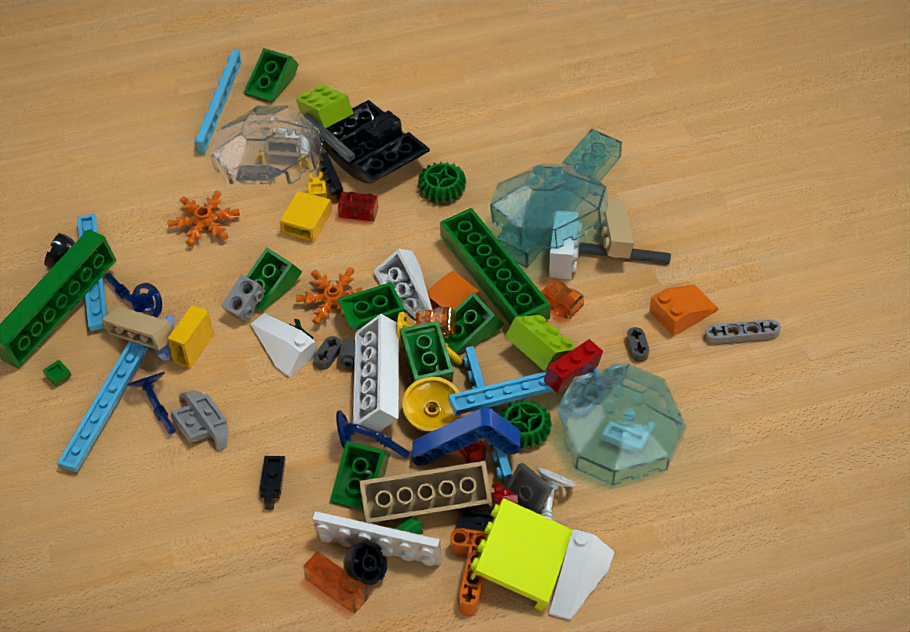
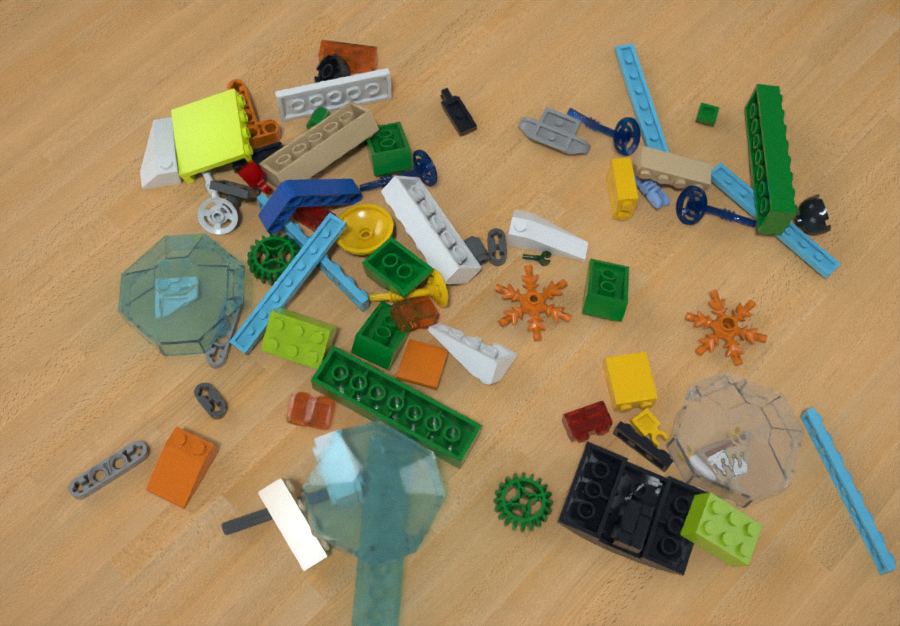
camera: 145 degrees right, 15 degrees up
light grey brick [221,274,265,322] -> none
green slope [243,48,299,103] -> none
dark grey axle [301,113,355,162] -> none
green slope [337,282,405,329] -> none
red brick [544,339,603,394] -> none

